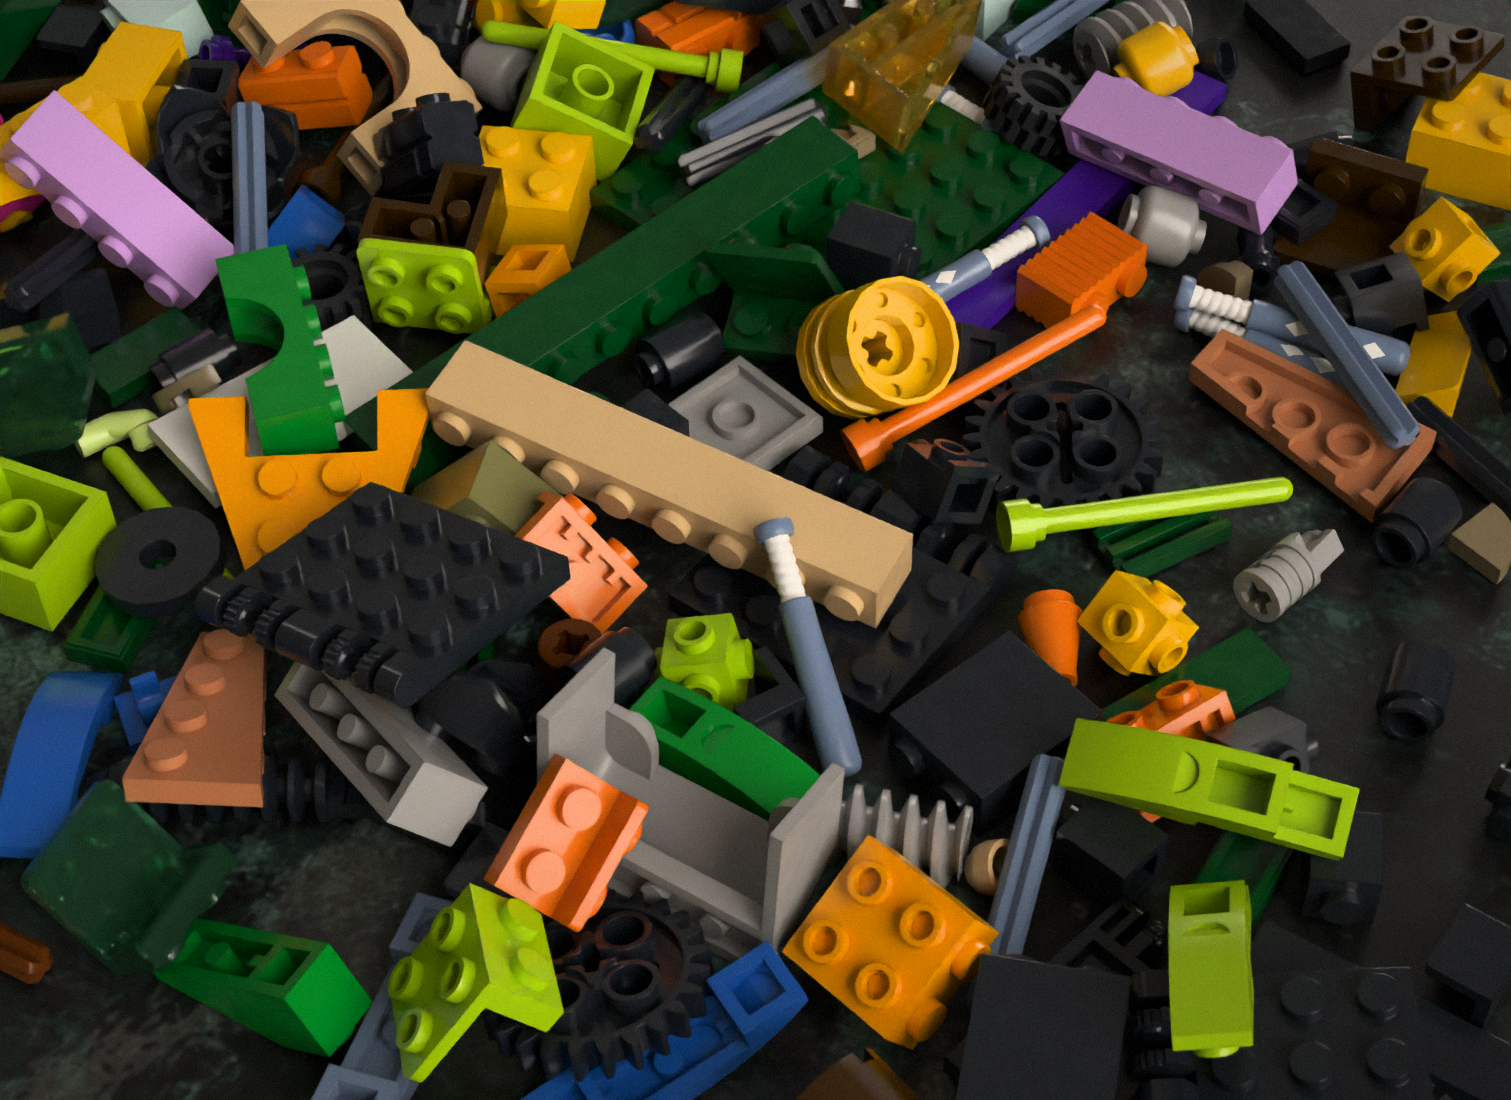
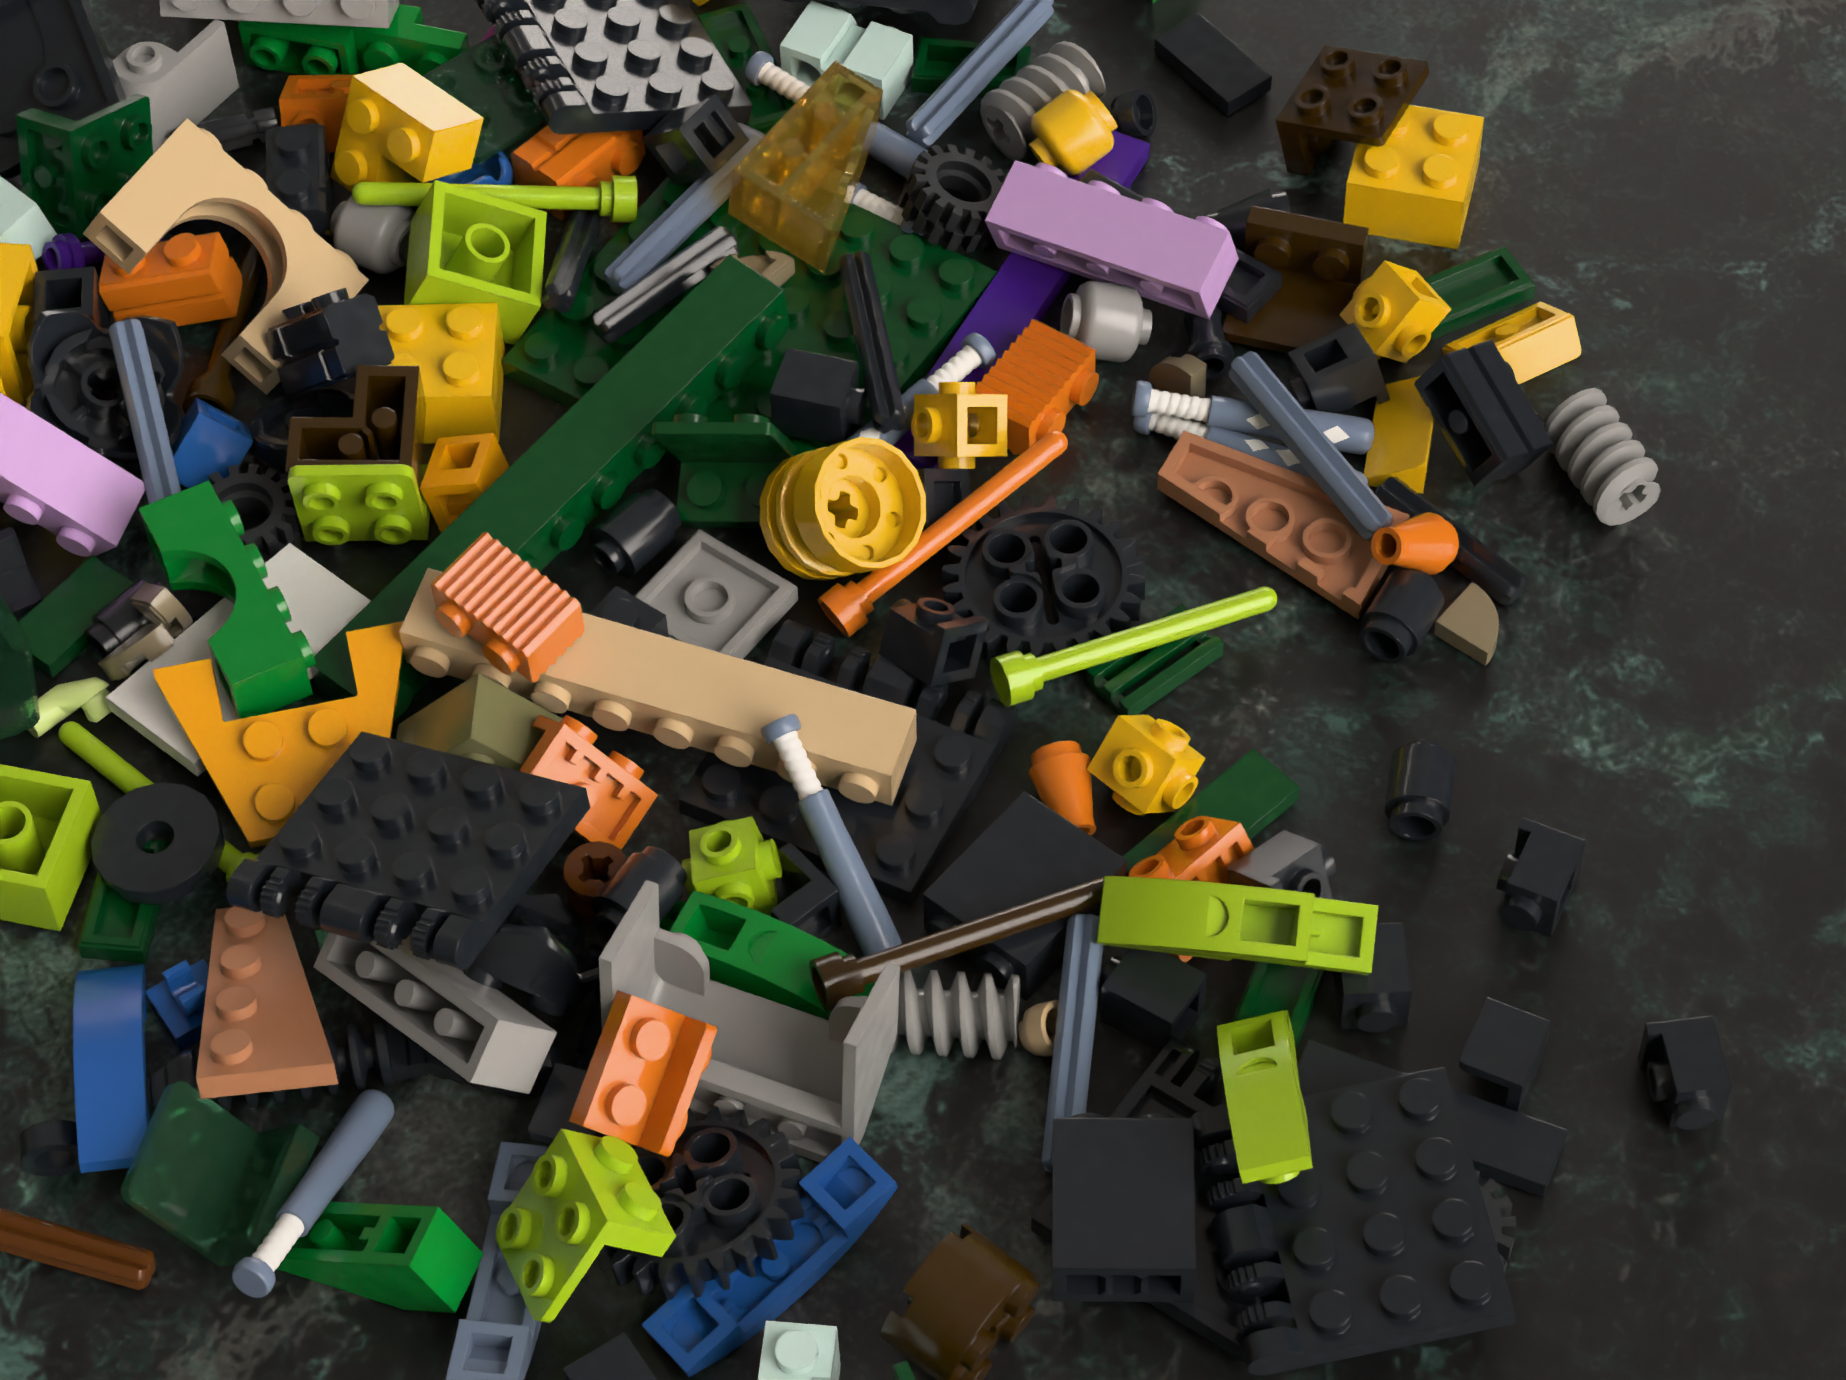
camera: 10 degrees left, 5 degrees up
light orange brick [782,835,999,1050] -> none
light grey hinge [1233,529,1344,623] -> none
none -> dark tan tile [130,582,193,639]
none -> sand blue piece [232,1089,395,1298]
none -> orange brick [430,532,585,683]
none -> dark brown piece [809,877,1104,1012]
none -> black axle [839,250,907,434]
none -> yellow brick [911,382,1007,469]
none -> orange cone [1371,512,1459,575]

